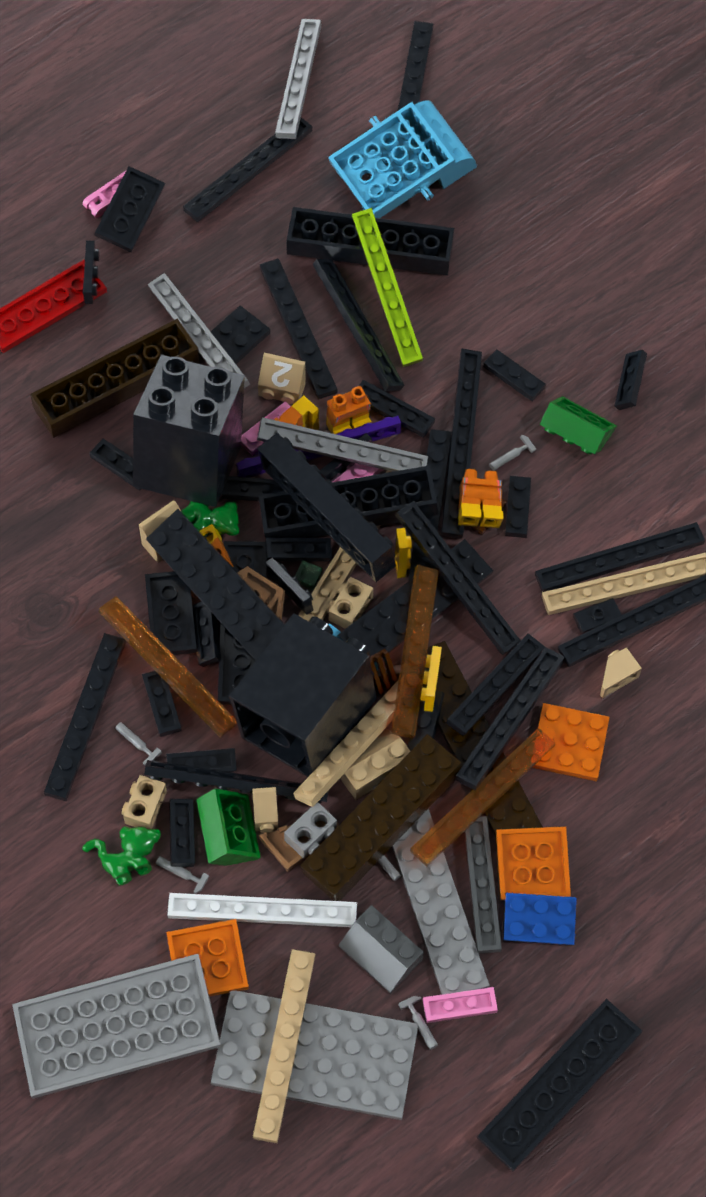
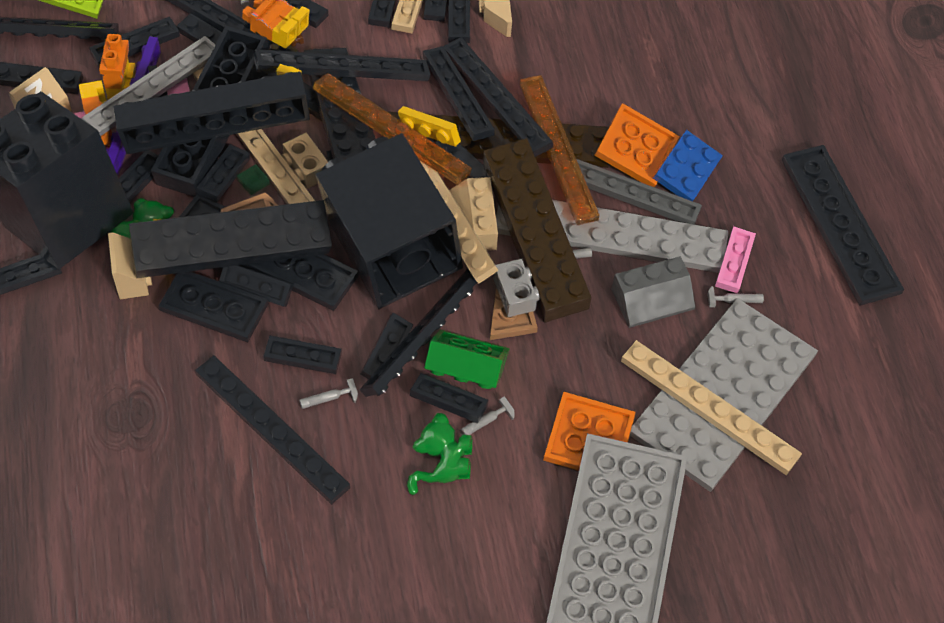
camera: 65 degrees left, 5 degrees down
clear orange plate [98,596,237,738] -> none
tan brick [121,775,167,829] -> none
white plate [168,893,357,927] -> none
tan slope [252,787,278,833] -> none
black plate [266,558,314,615] -> none
orange plate [530,703,609,781] -> none

